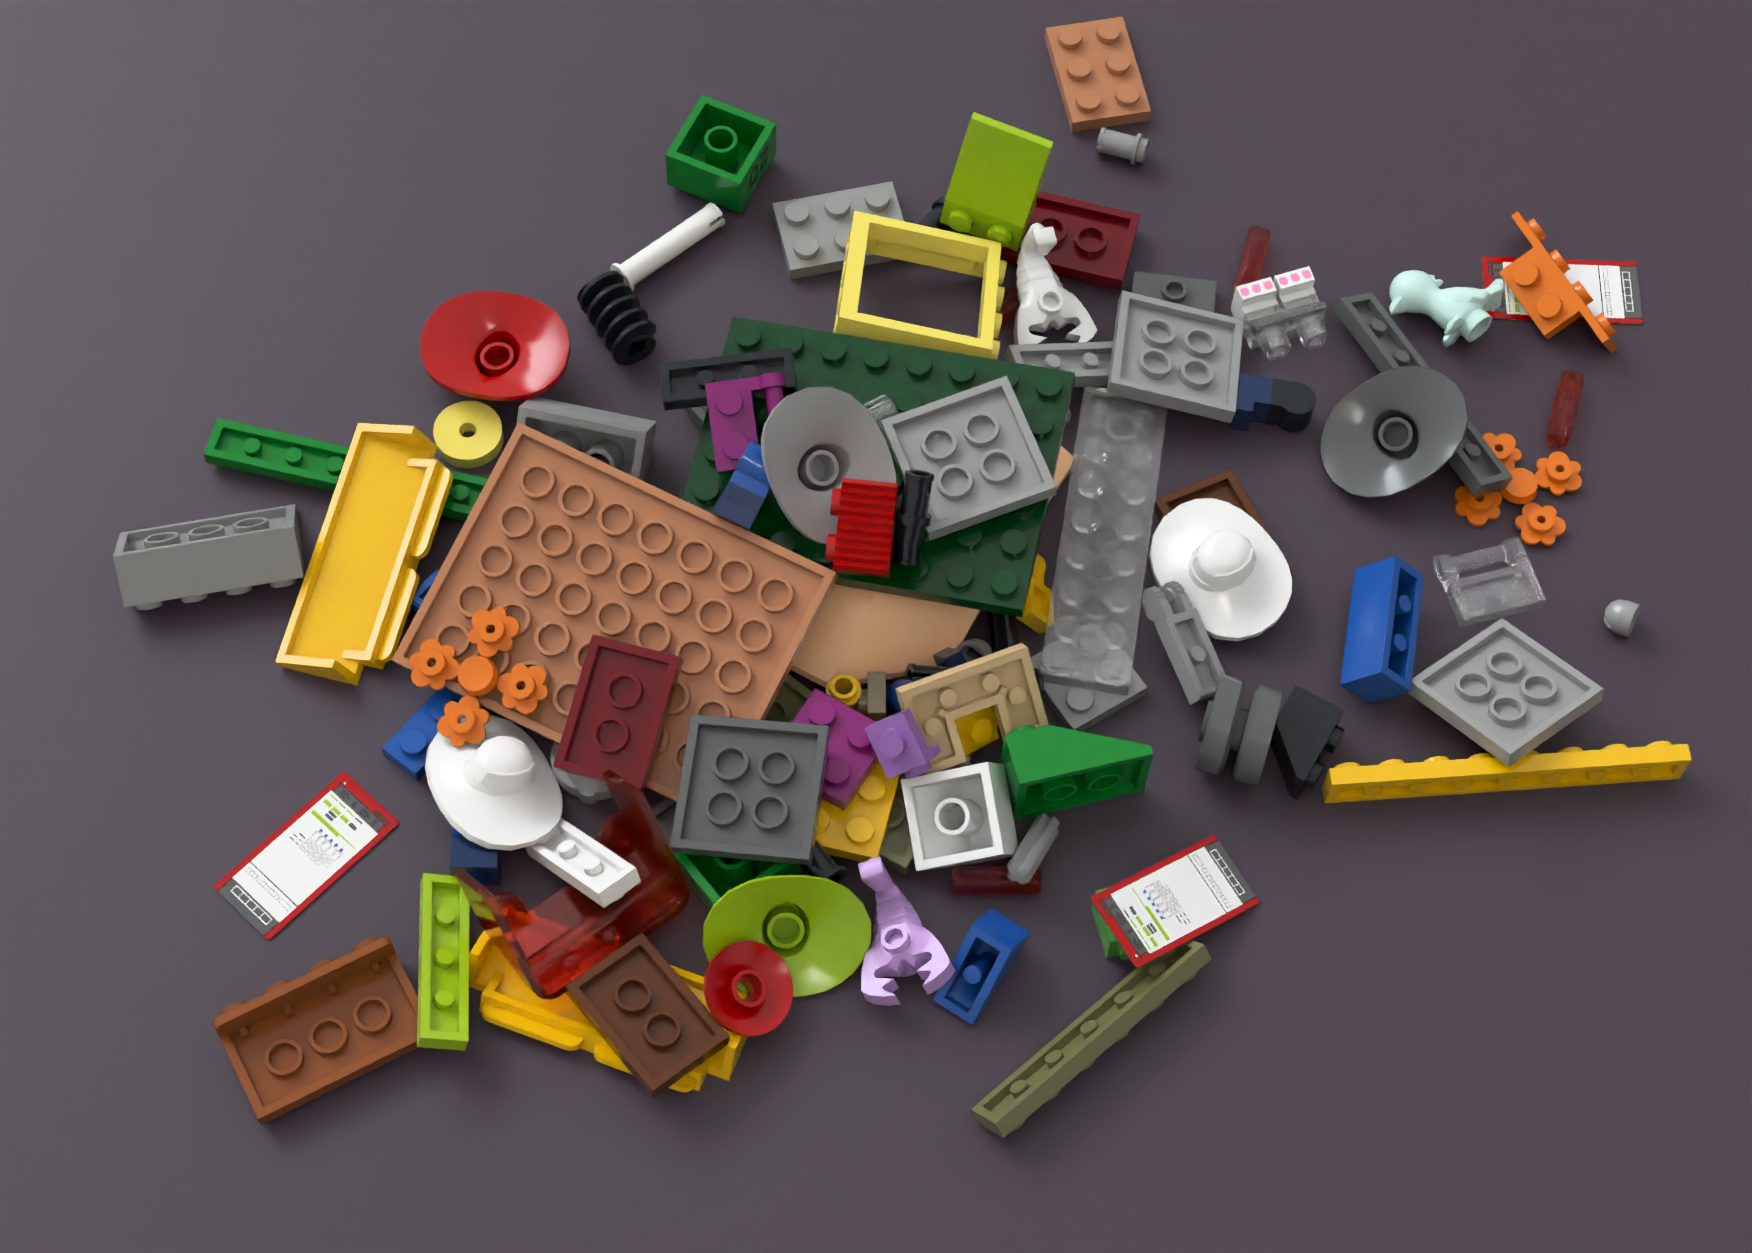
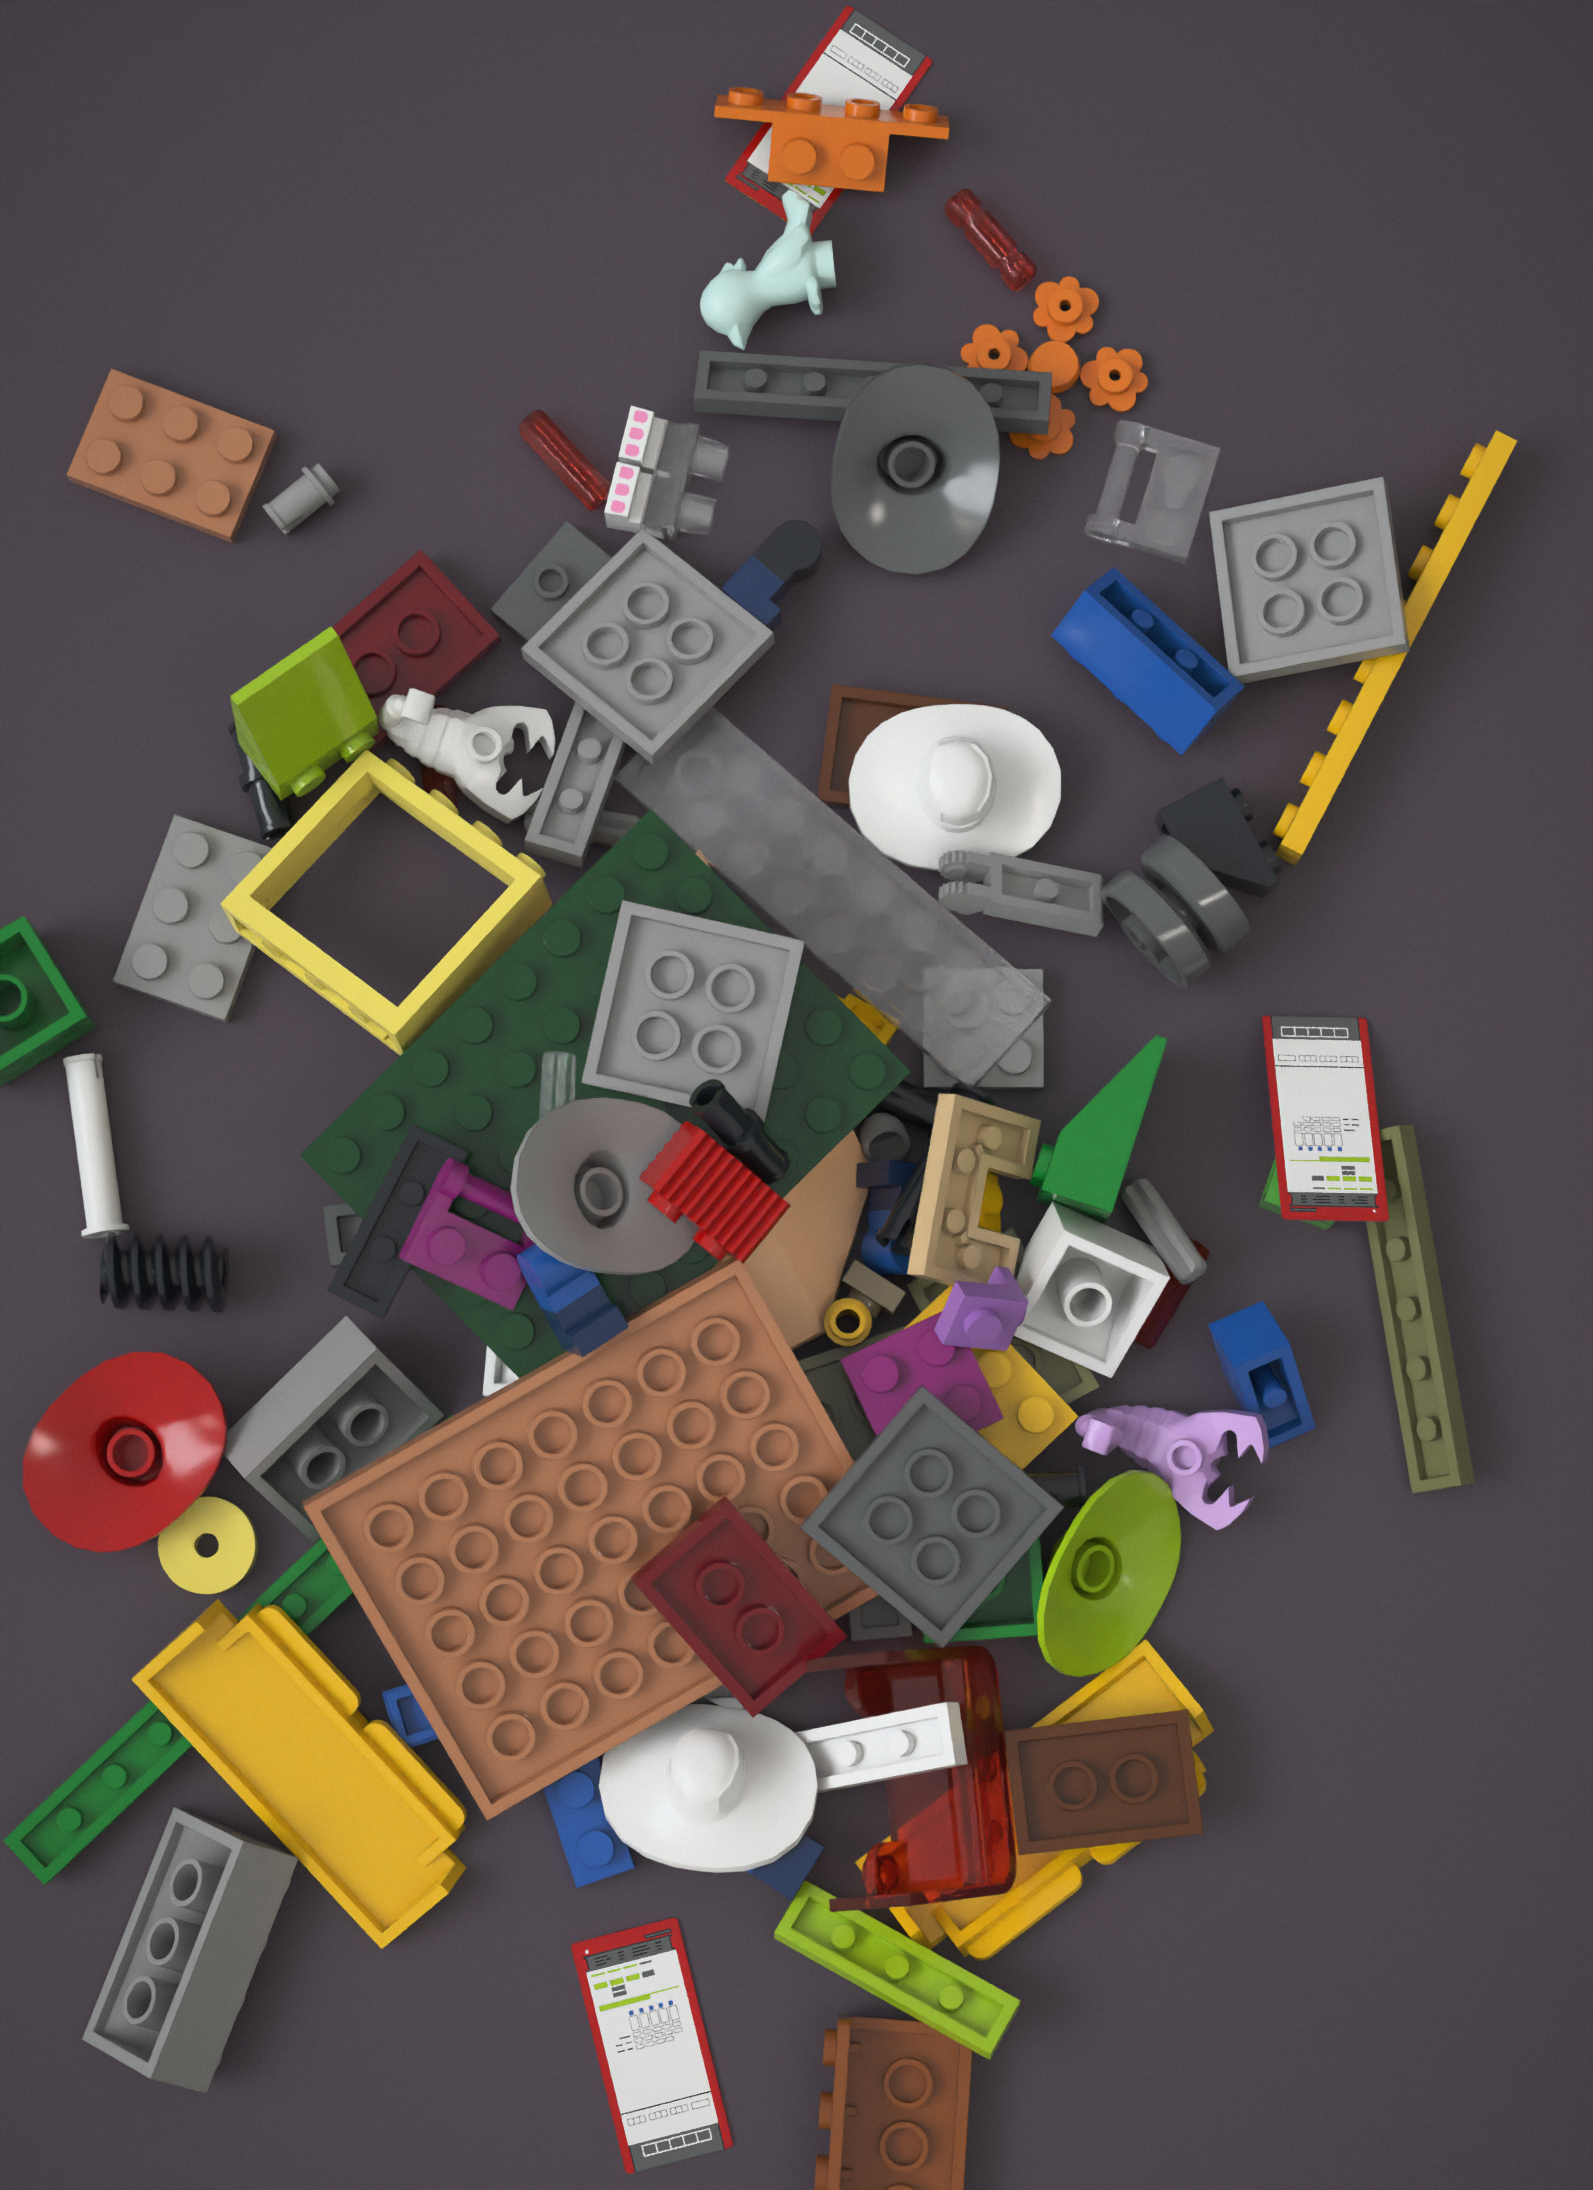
camera: 55 degrees left, 20 degrees up
orange plant [409,607,549,747] -> none
red dish [704,941,793,1037] -> none
light grey hinge [1604,599,1640,638] -> none

